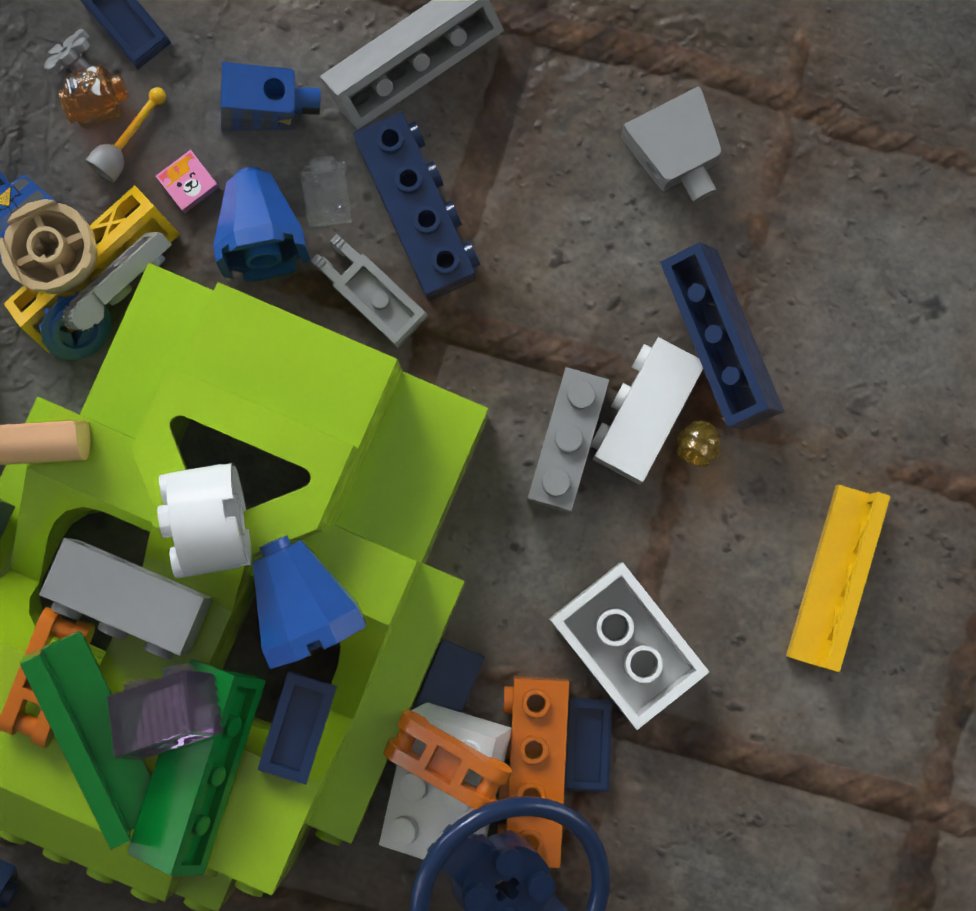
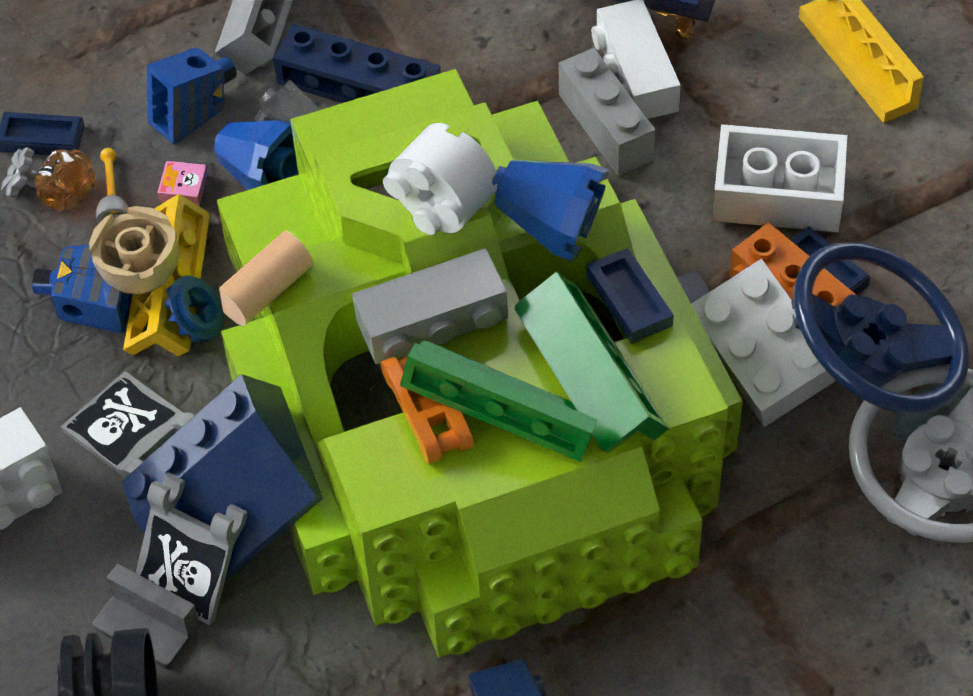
camera: 45 degrees left, 30 degrees down
light grey hinge [61,232,172,331] -> none
brick [107,664,224,760] -> none
orange plate [383,710,512,809] -> none
clear yellow plate [676,421,721,467] -> none

